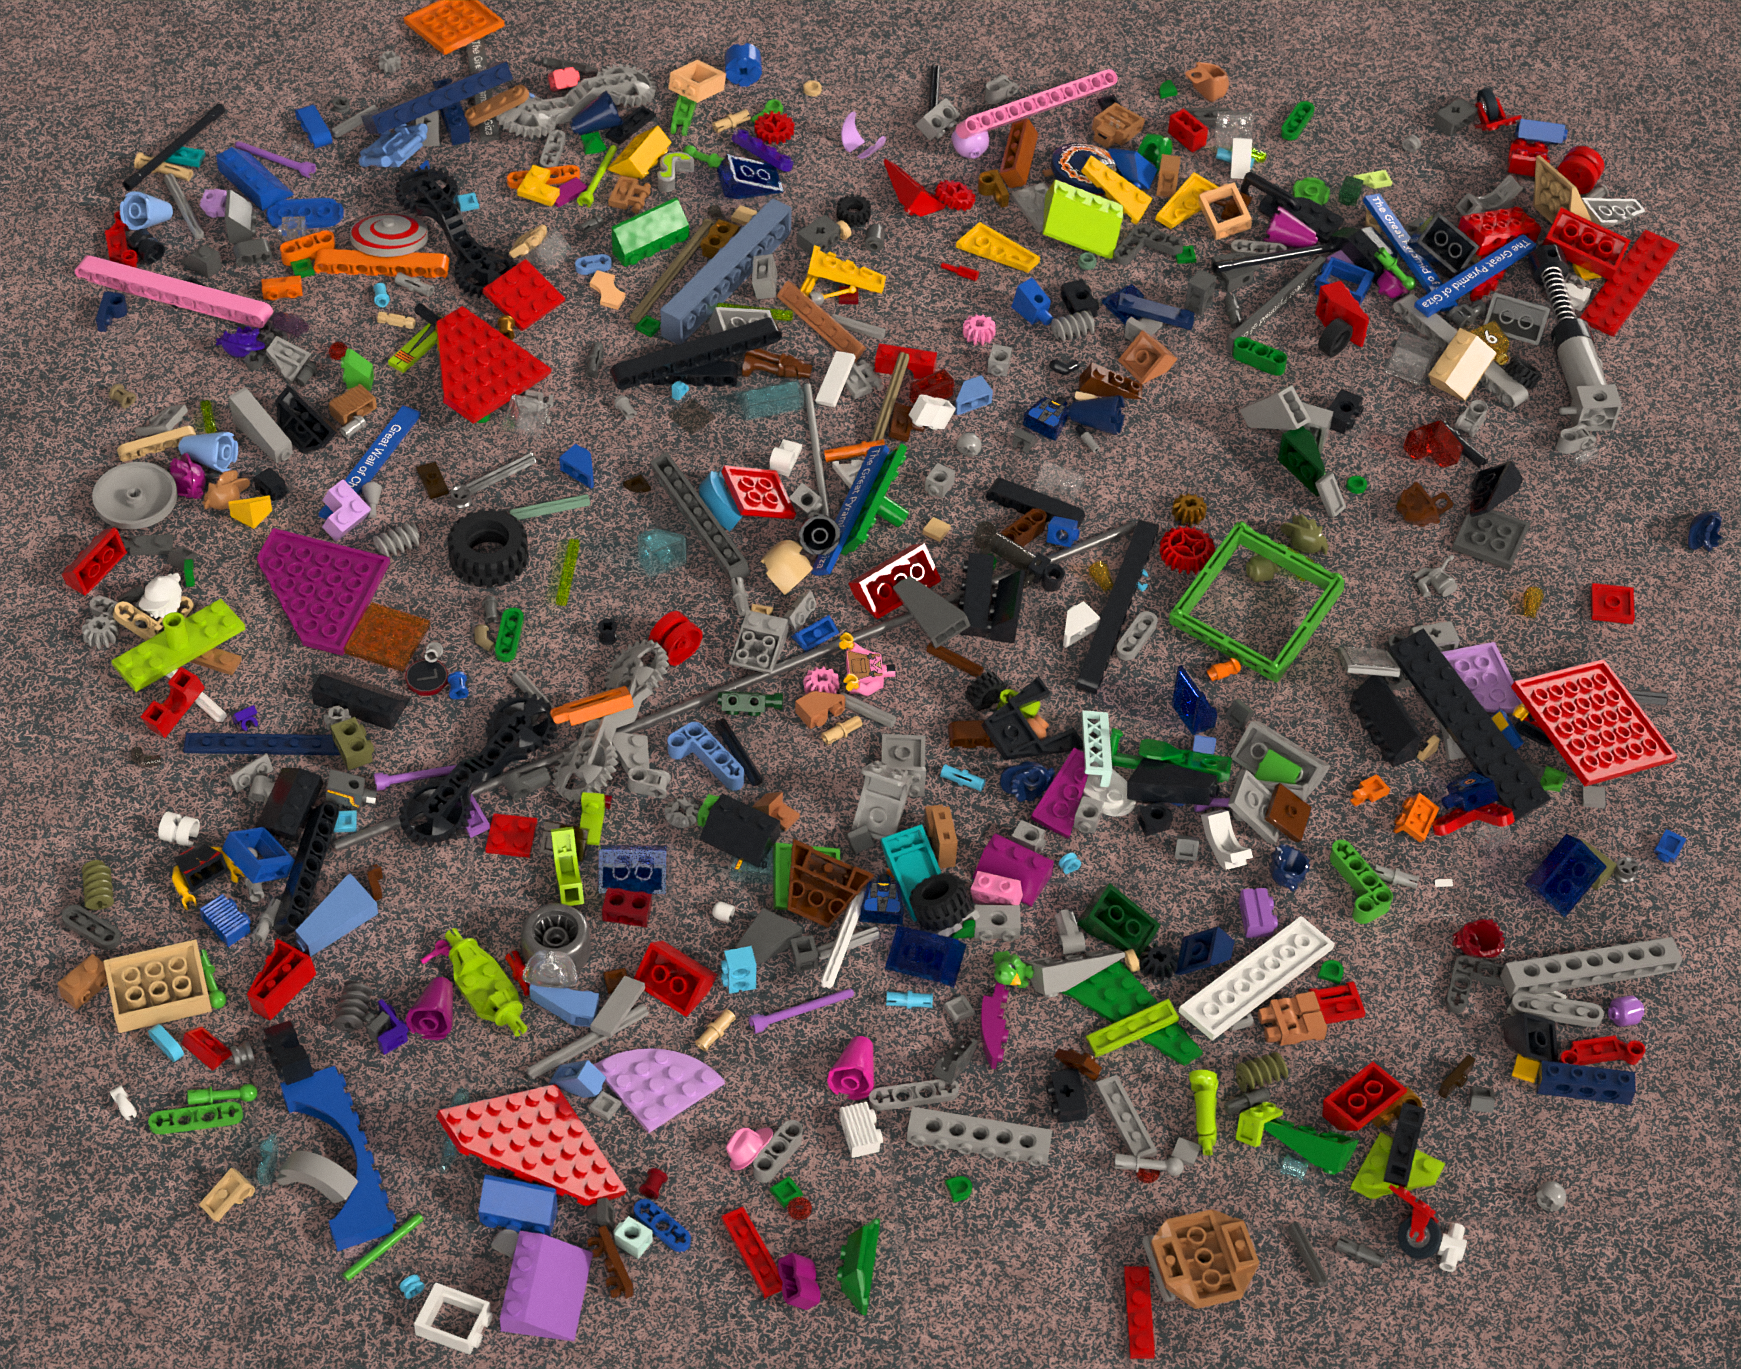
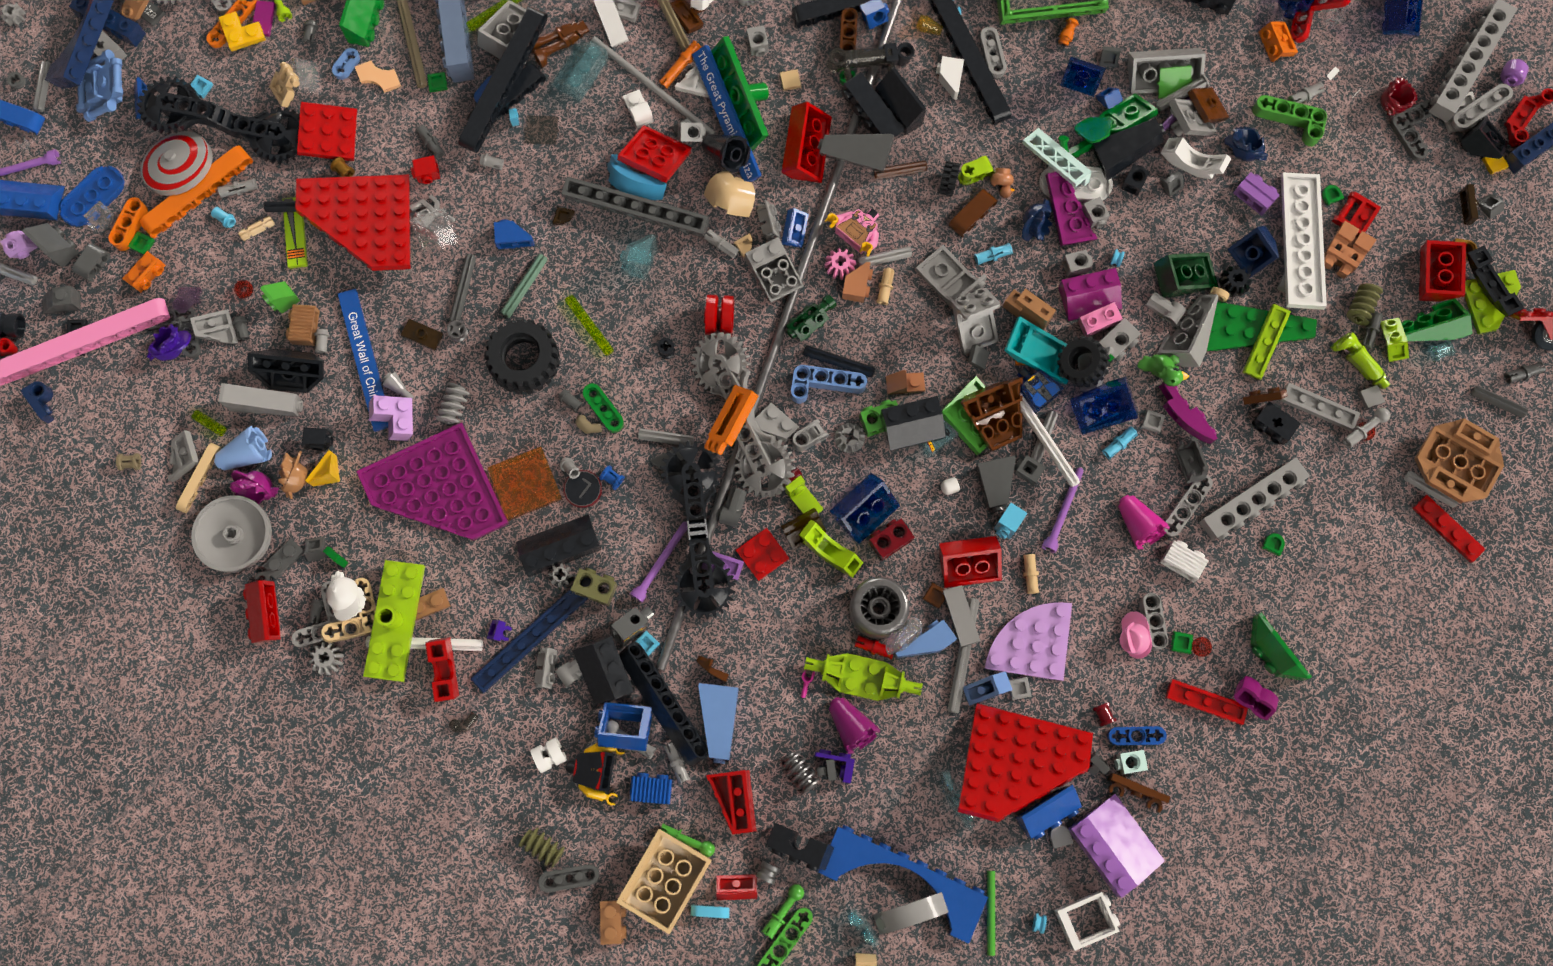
camera: 40 degrees left, 25 degrees up
black wing [981,676,1083,760] -> none
orange plate [1350,774,1390,807] -> none
none -> red brick [411,155,441,184]

